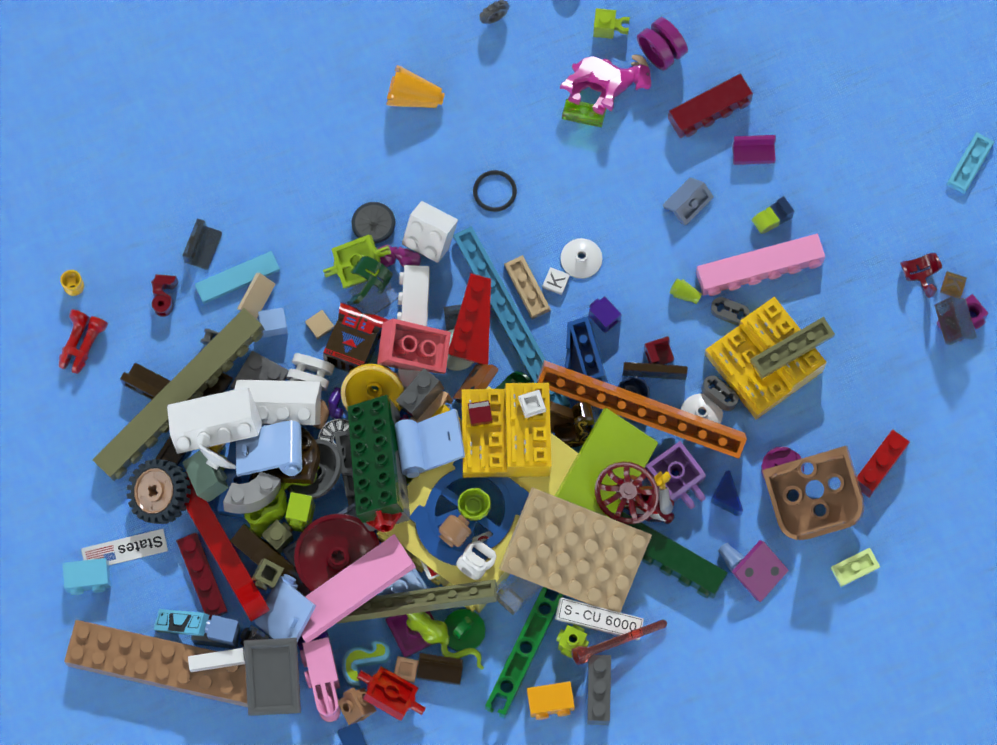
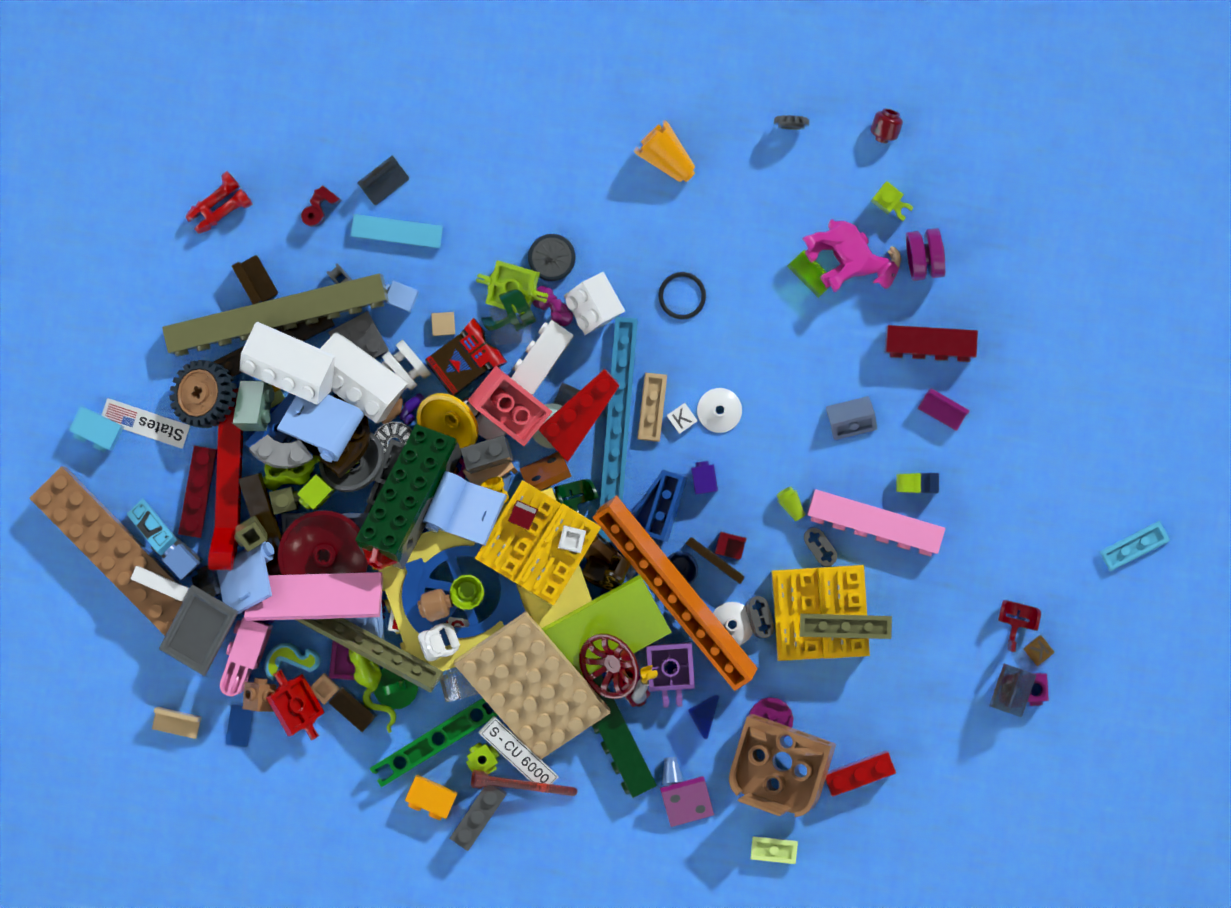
camera: 30 degrees right, 15 degrees up
yellow wheel [60,270,84,296] -> none
white dish [198,444,236,470] -> none
tan tile [237,273,275,319] -> none

